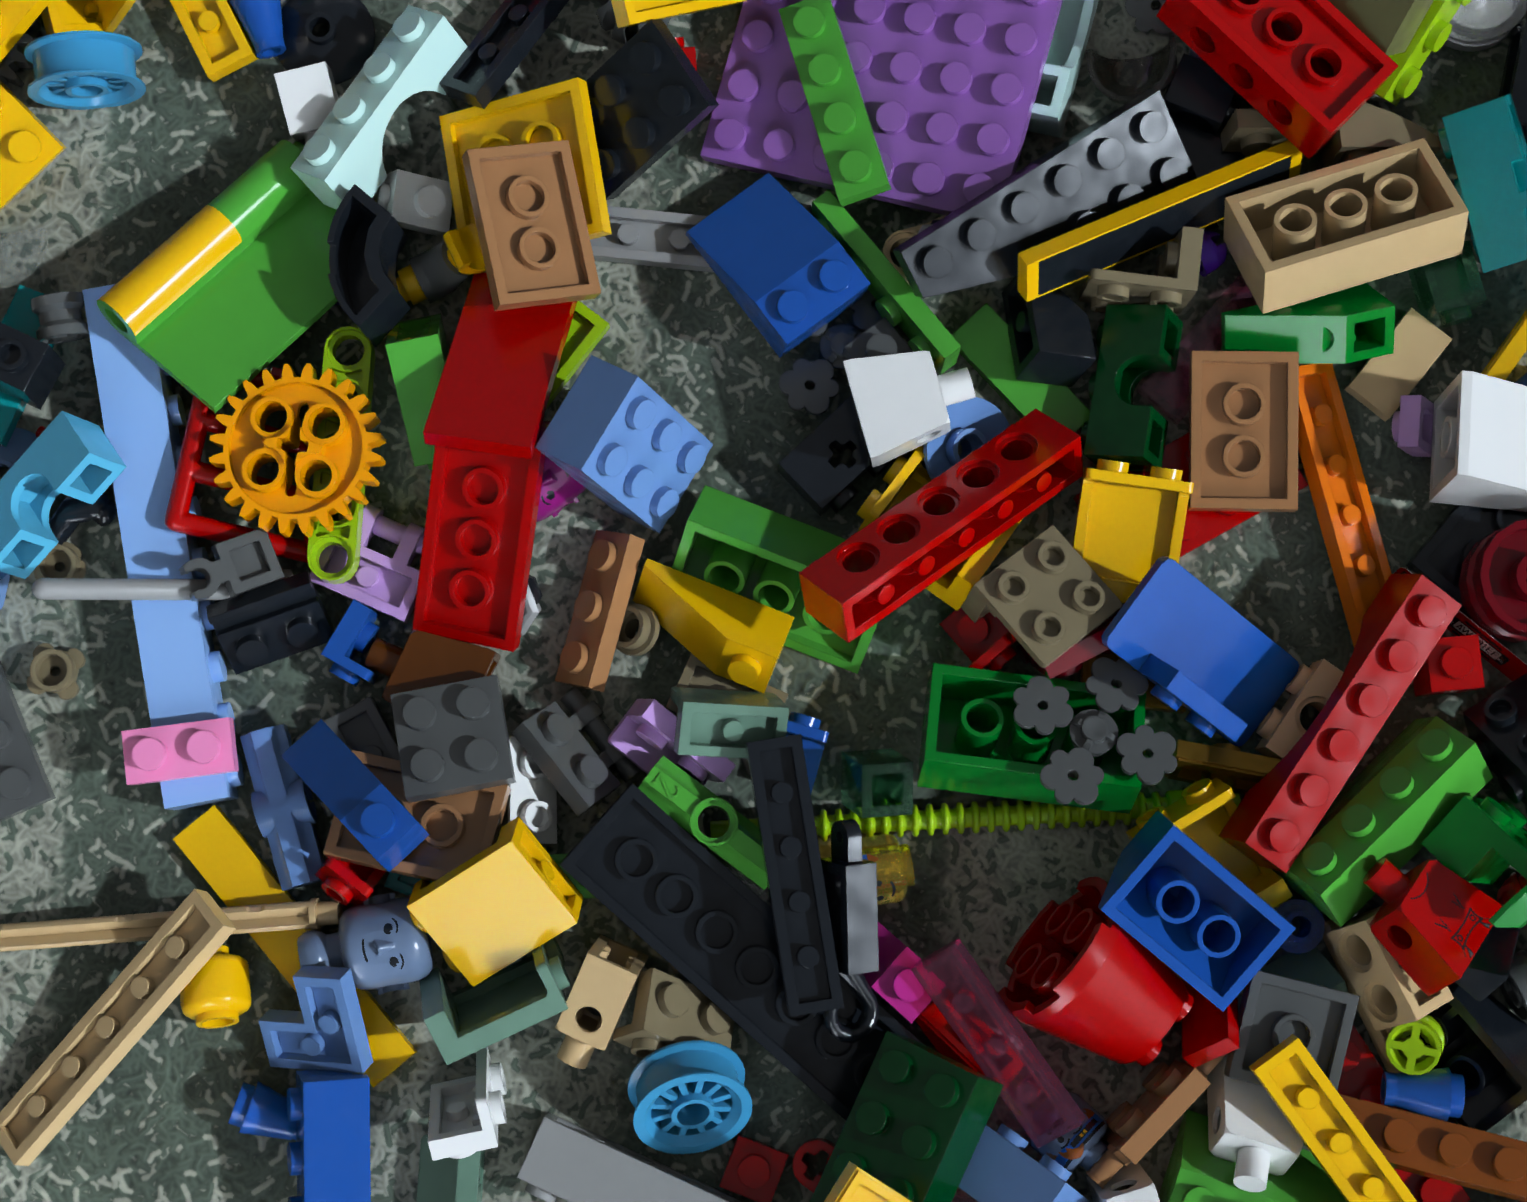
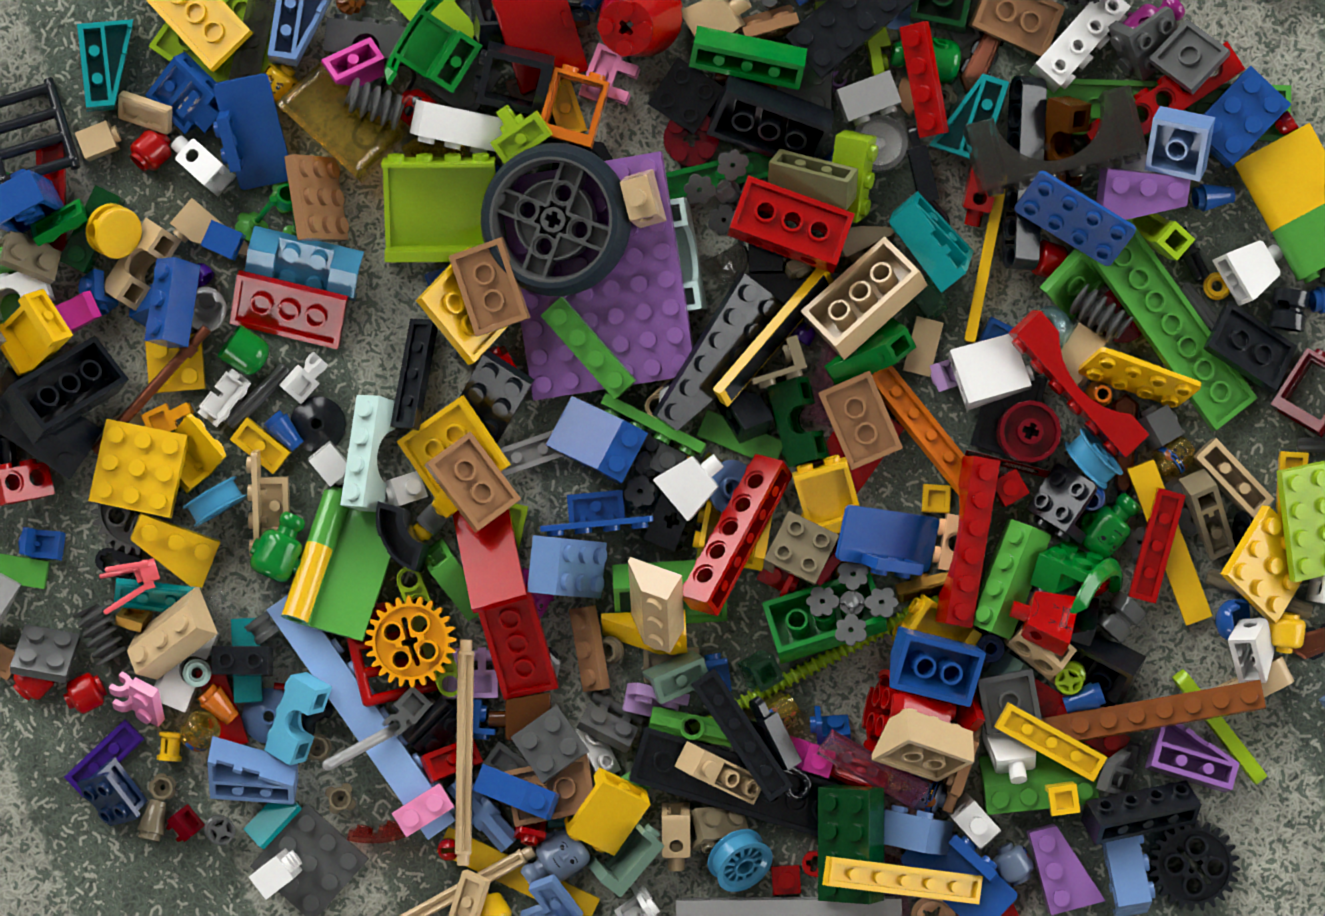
camera: 20 degrees left, 5 degrees up
none -> tan bracket [246,449,290,557]
none -> green piece [250,511,305,583]
none -> clear red slope [347,820,406,843]
none -> red plate [420,739,484,784]
none -> red hinge [437,838,457,861]
none -> tan piece [455,639,474,866]
none -> blue bracket [540,490,653,537]
none -> tan slope [628,557,684,653]
none -> tan slope [675,741,761,805]
none -> blue bracket [809,706,851,744]
none -> tan slope [872,708,974,782]
none -> yellow tile [921,484,951,514]

